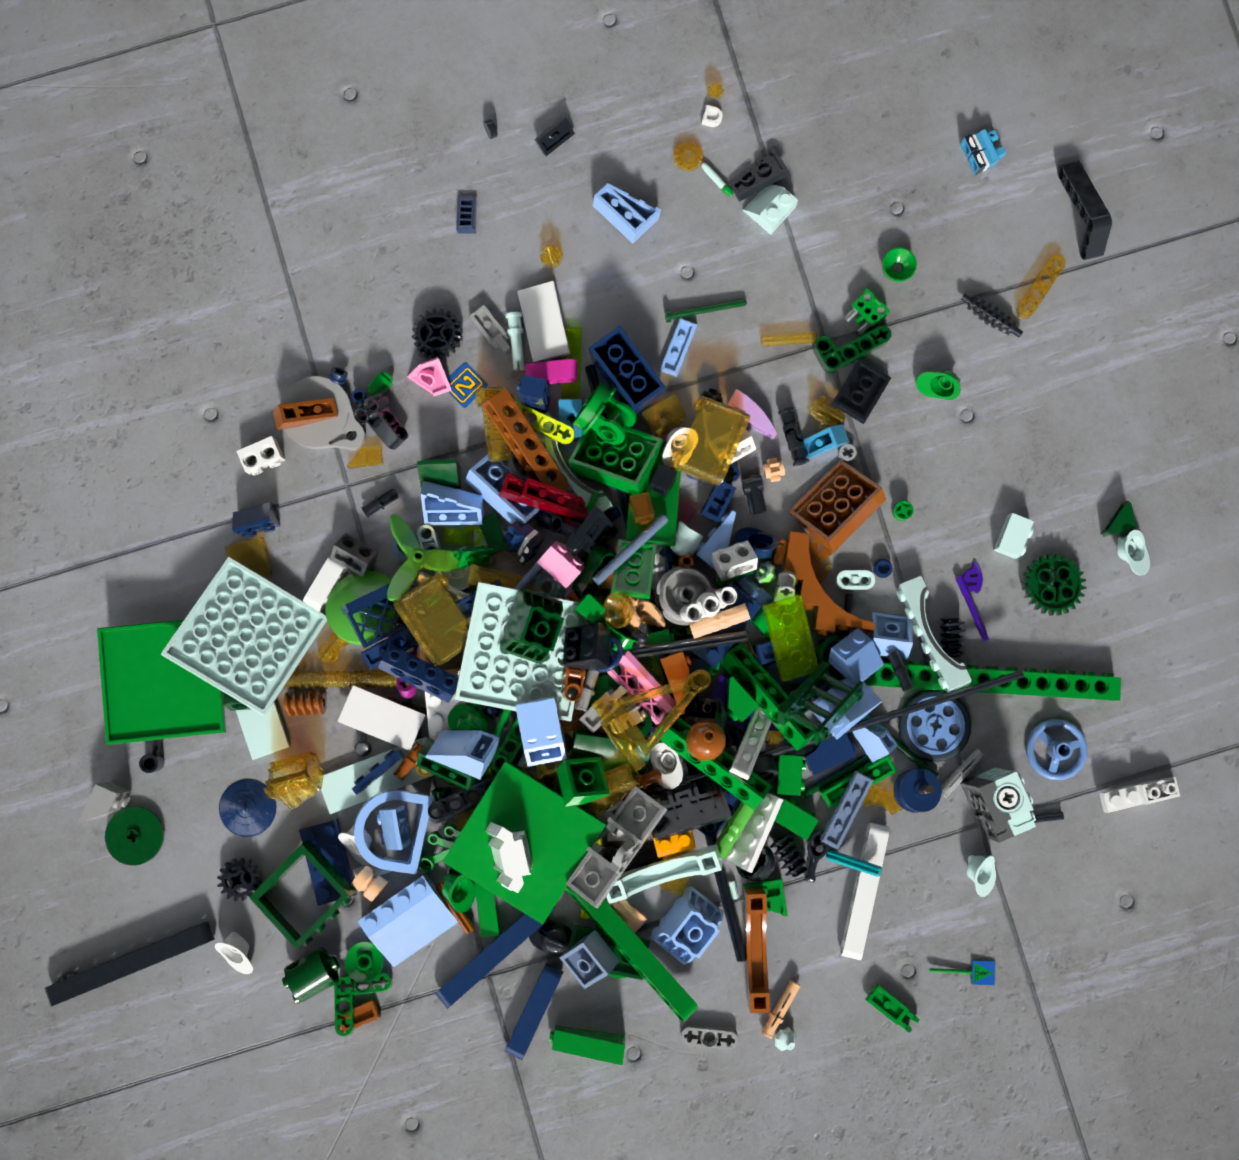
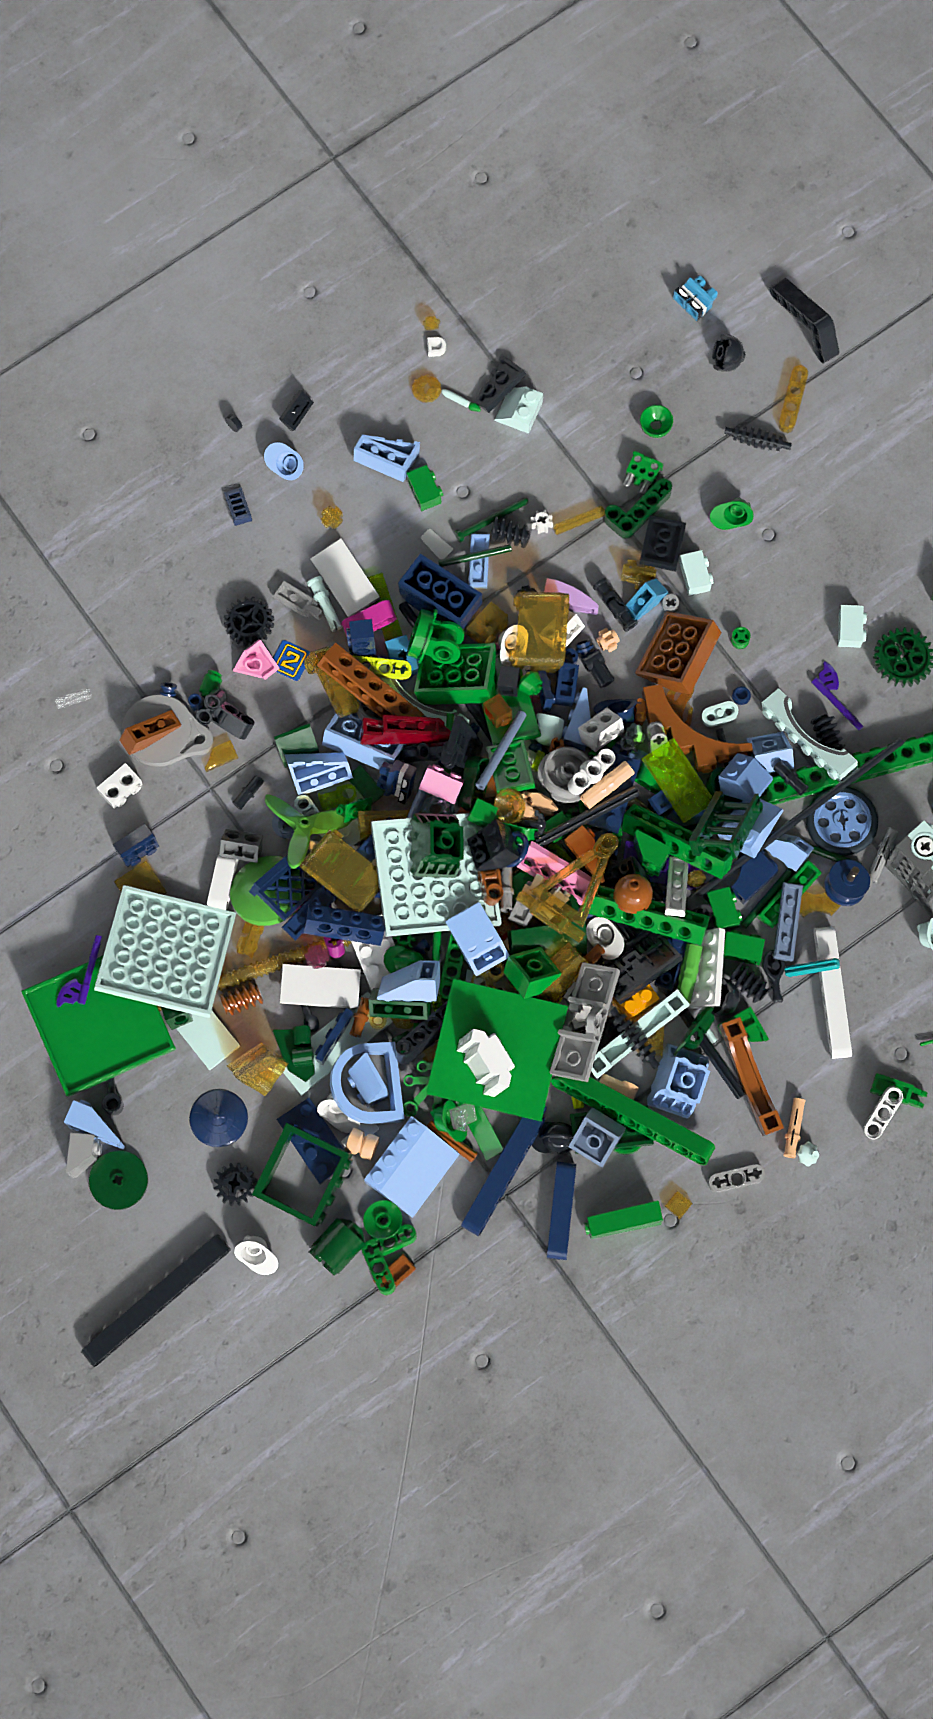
camera: 20 degrees left, 10 degrees down
none -> clear axle [55,688,92,709]
none -> dark purple piece [57,935,102,1007]
none -> light blue slope [64,1099,125,1150]
none -> light blue piece [264,442,303,480]
none -> dark green panel [273,1025,315,1082]
none -> clear pink gear [305,945,329,969]
none -> green brick [406,465,443,512]
none -> white sticker [421,529,453,560]
none -> dark green bar [438,544,512,567]
none -> clear bracket [449,1104,477,1131]
none -> black piece [491,516,532,549]
none -> green cone [518,671,543,695]
none -> clear neon green tile [530,750,545,772]
none -> white gear [531,510,553,534]
none -> dark blue plate [538,671,555,712]
none -> dark blue plate [575,640,594,655]
none -> black piece [609,1007,660,1069]
none -> black gear [616,731,641,755]
none -> clear yellow tile [665,1191,693,1219]
none -> dark green panel [673,1006,715,1056]
none -> light aqua brick [679,550,713,596]
none -> black cylinder [712,334,746,372]
none -> white beam [864,1086,903,1139]

